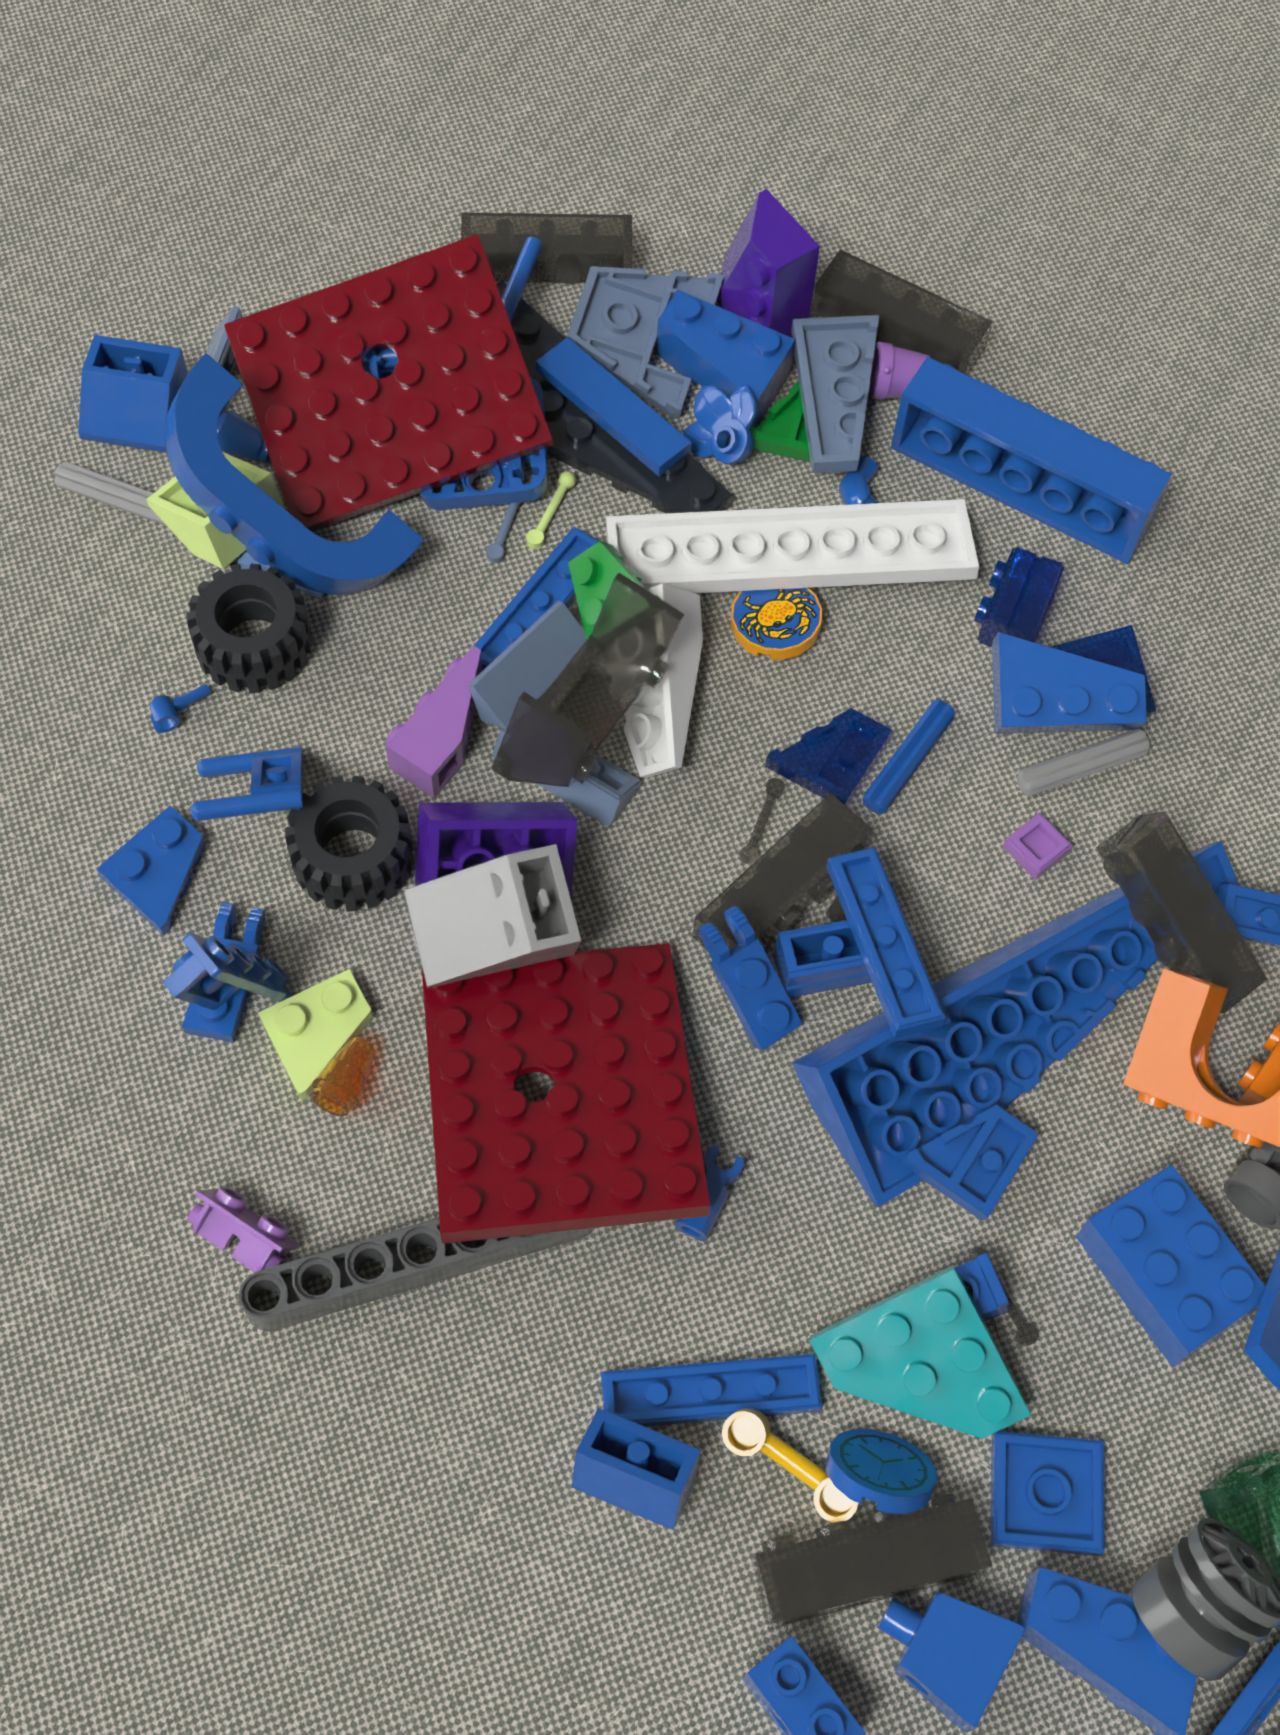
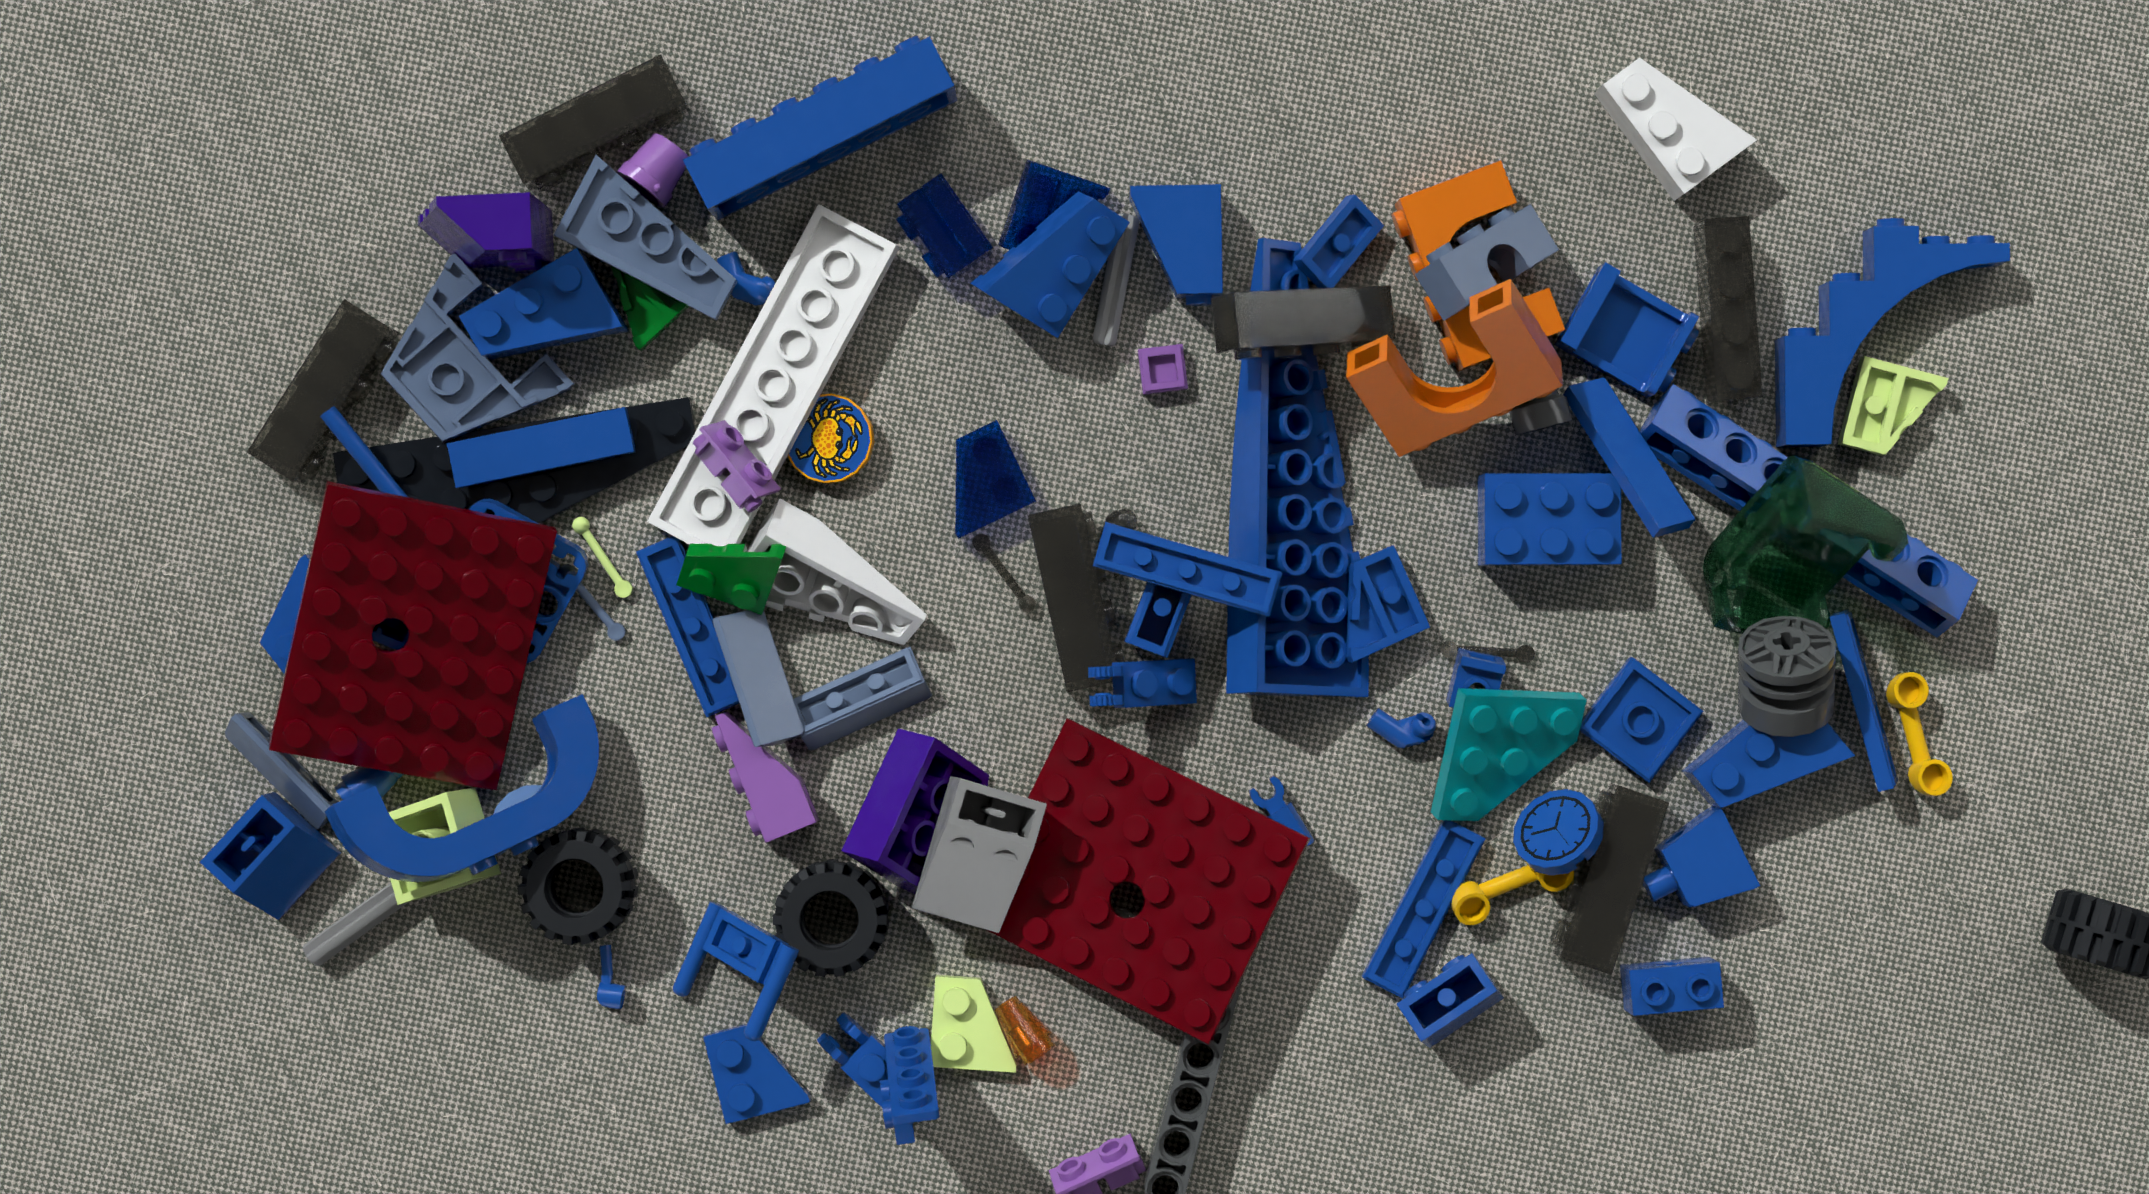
camera: 50 degrees left, 25 degrees up
clear smoke windscreen [492,573,685,787] -> none
blue plate [683,385,757,465] -> none
blue axle [863,699,955,814] -> none
none -> medium lavender hinge [693,420,781,513]
none -> blue slope [1129,184,1223,306]
none -> blue arm [1366,708,1436,748]

